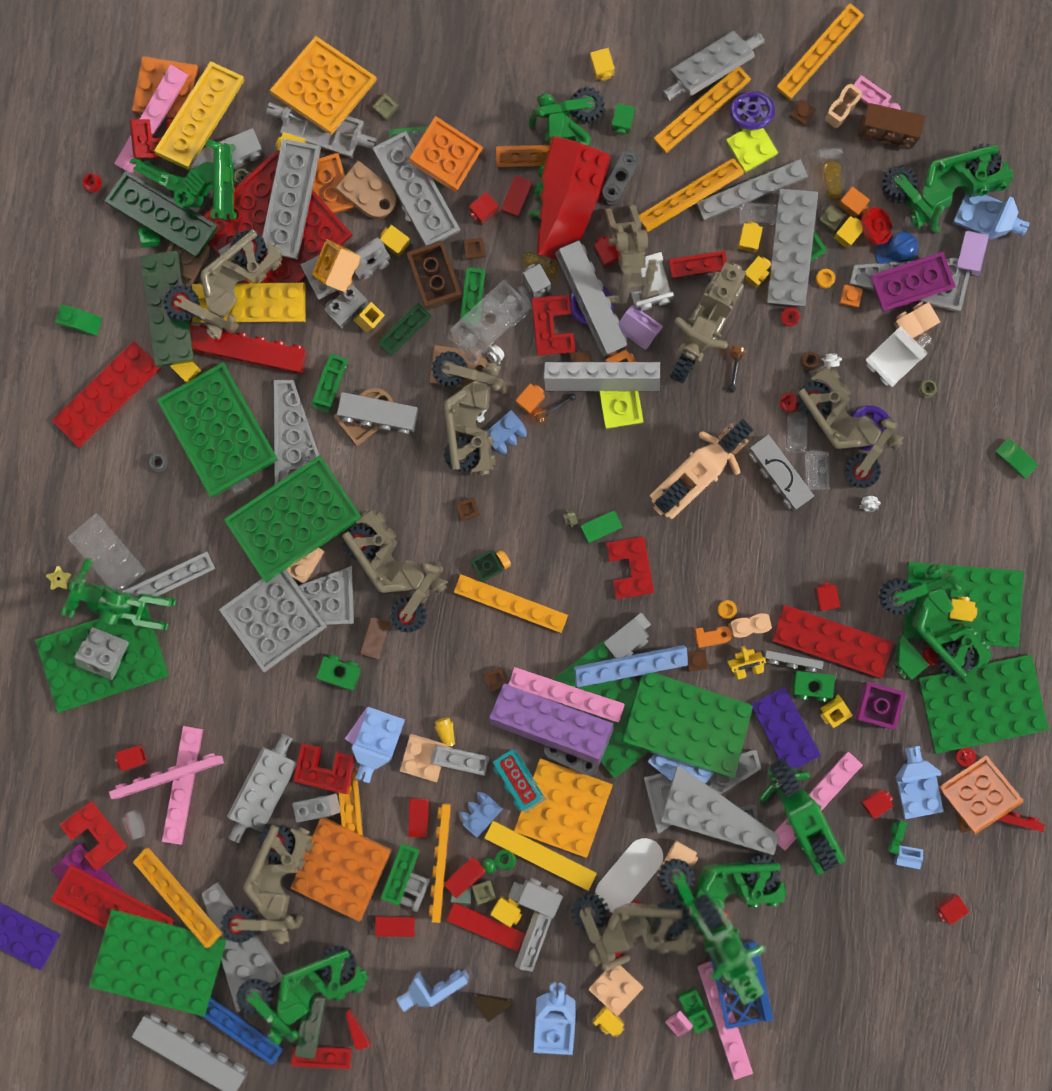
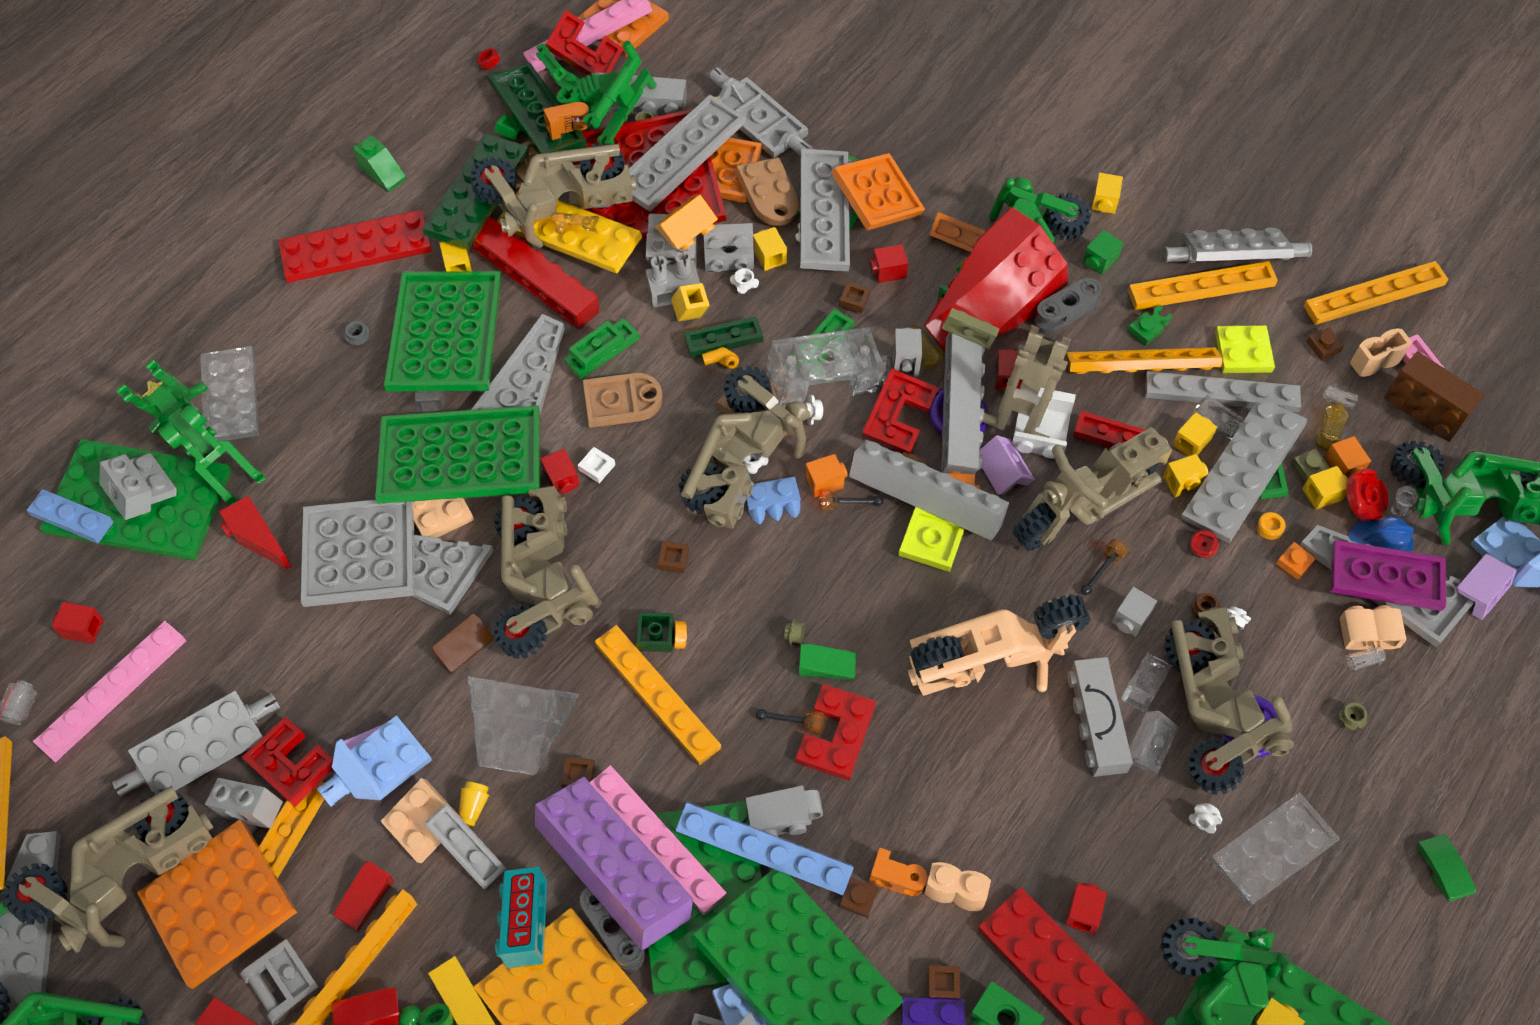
camera: 30 degrees right, 25 degrees down
bright pink plate [109,753,224,799] -> none
light grey plate [122,552,216,597] -> none
yellow plate [154,61,244,170] -> none
light orange plate [270,36,377,135] -> none
green brick [316,654,362,691] -> none
light grey brick [337,392,418,434] -> none
olive tile [372,93,399,121] -> none
green plate [381,843,420,906] -> none
reddish brown brick [407,240,462,311] -> none
medium blue plate [459,792,503,837] -> none
red tile [501,175,533,218] -> none
light orange tile [717,600,737,620] -> none
yellow hips [728,646,766,680] -> none
dark purple plate [730,91,775,130] -> none
light grey plate [763,650,824,672] -> none
red tile [779,393,799,413] -> none
white panel [866,326,927,387] -> none
none -> medium blue plate [27,489,113,544]
none -> red slope [219,496,291,569]
none -> clear wedge [467,676,580,775]
none -> red brick [540,449,580,494]
none -> orange leg [543,102,589,140]
none -> clear yellow piece [551,212,599,234]
none -> white plate [578,447,615,483]
none -> light orange arm [702,347,739,369]
none -> white plate [730,268,759,294]
none -> hinge [756,709,825,735]
none -> reddish brown plate [928,965,960,999]
none -> olive plate [942,308,999,349]
none -> light grey brick [1112,587,1157,637]
none -> green plate [1127,305,1172,346]
none -> clear plate [1209,792,1340,908]
none -> clear pin [1391,486,1418,517]

